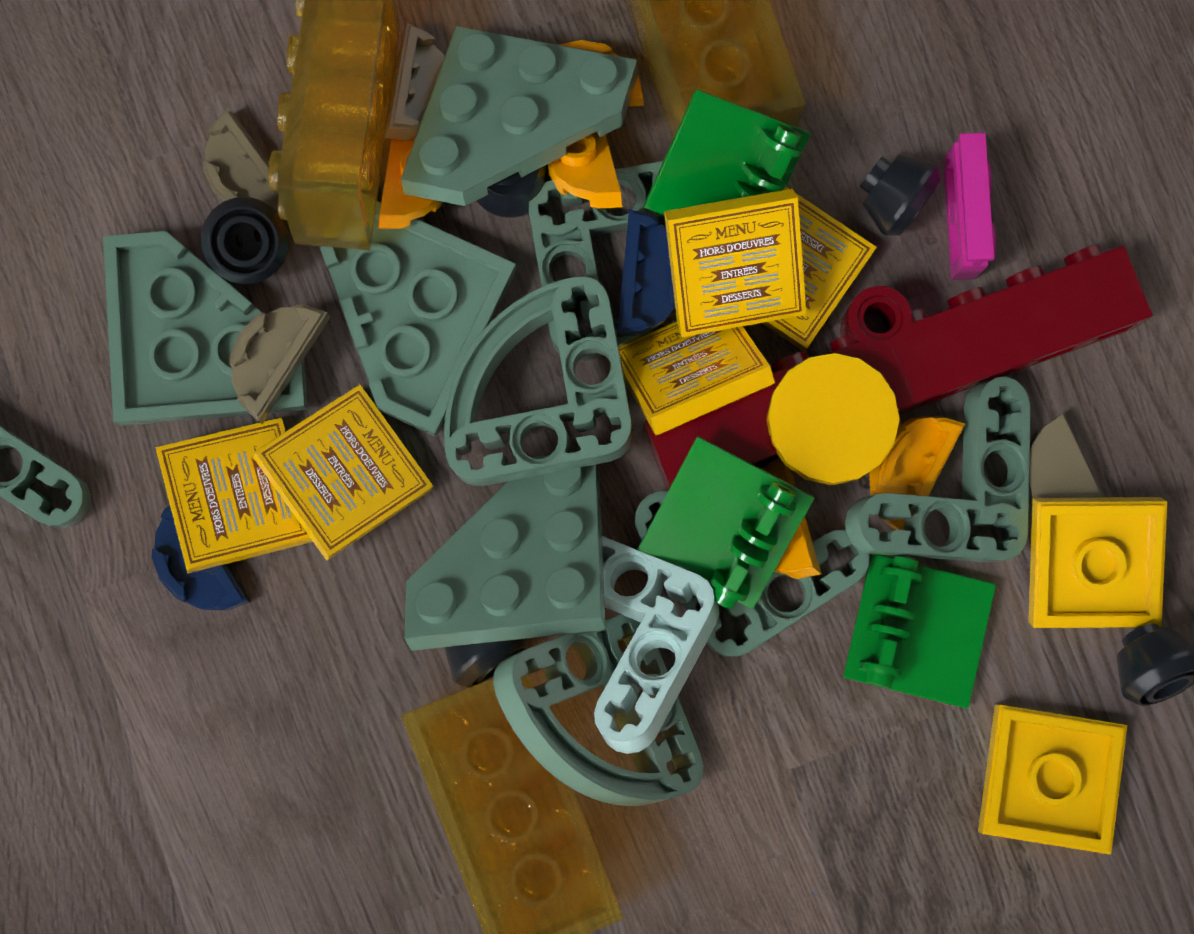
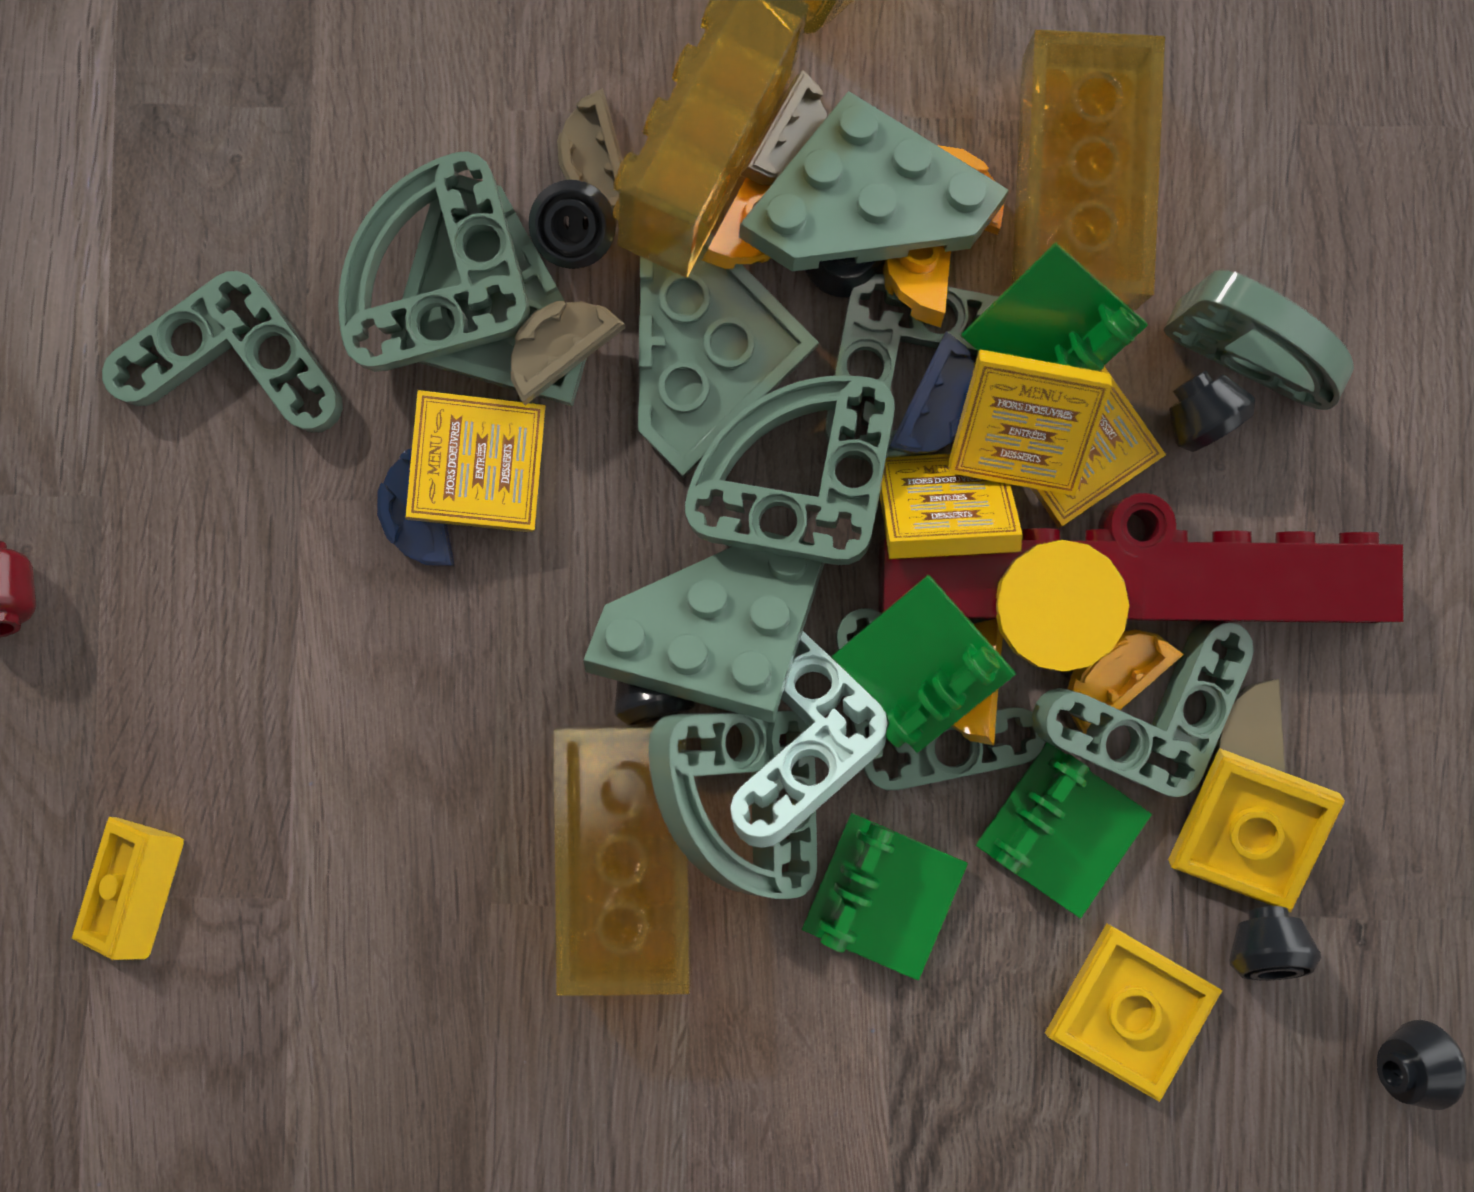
camera: 20 degrees right, 5 degrees up
yellow tile [253,384,433,561] -> none
dark pink plate [943,133,996,281] -> none
none -> sand green beam [338,151,530,372]
none -> green hinge [801,812,968,981]
none -> sand green beam [1164,270,1354,410]

